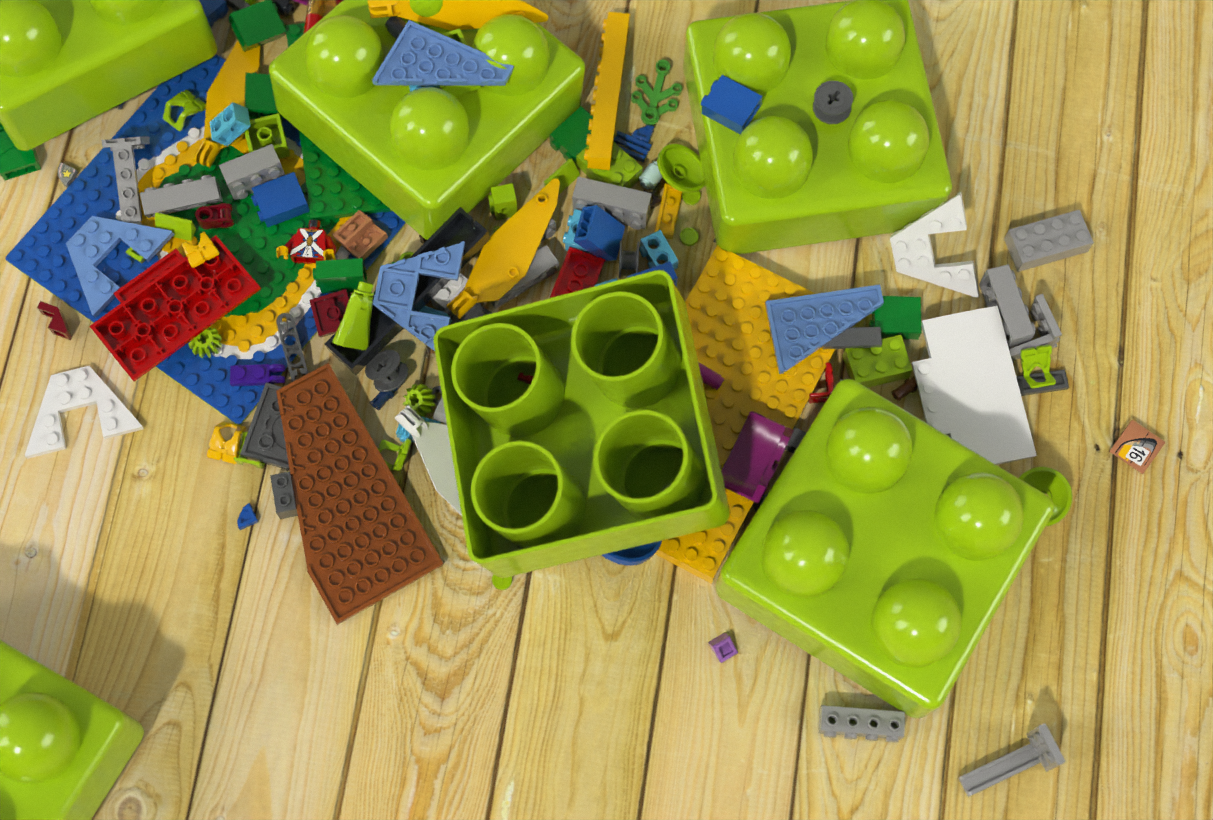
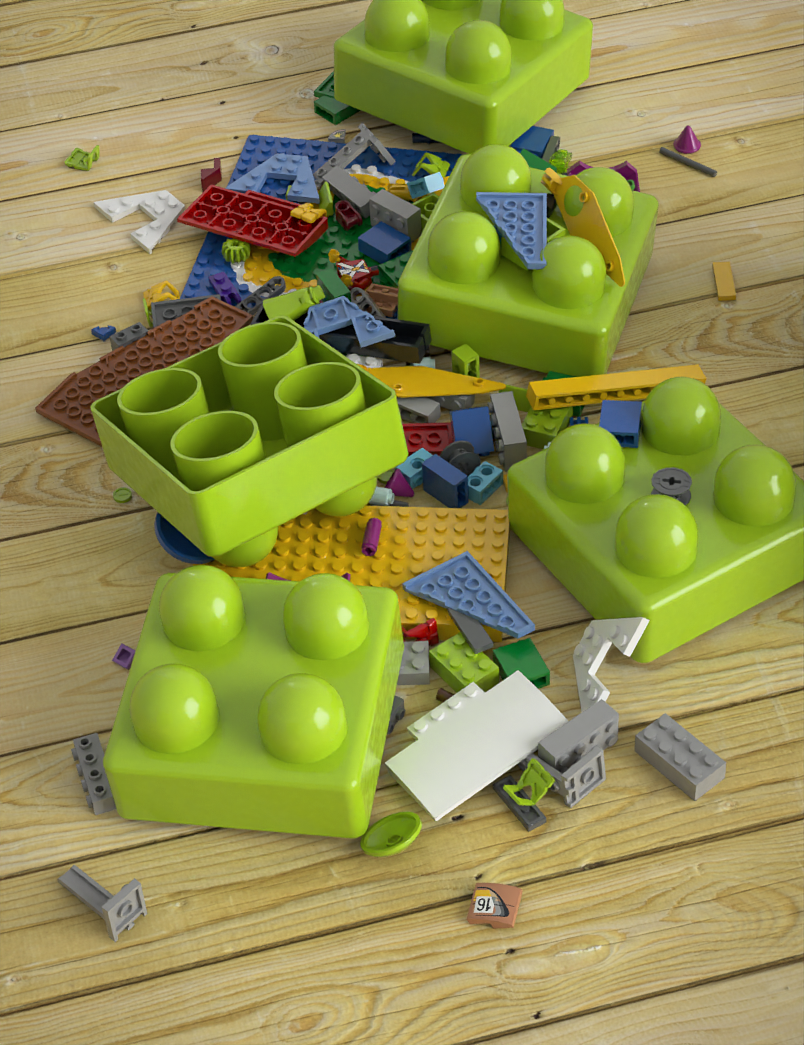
camera: 70 degrees right, 25 degrees down
none -> light grey beam [350,287,386,318]

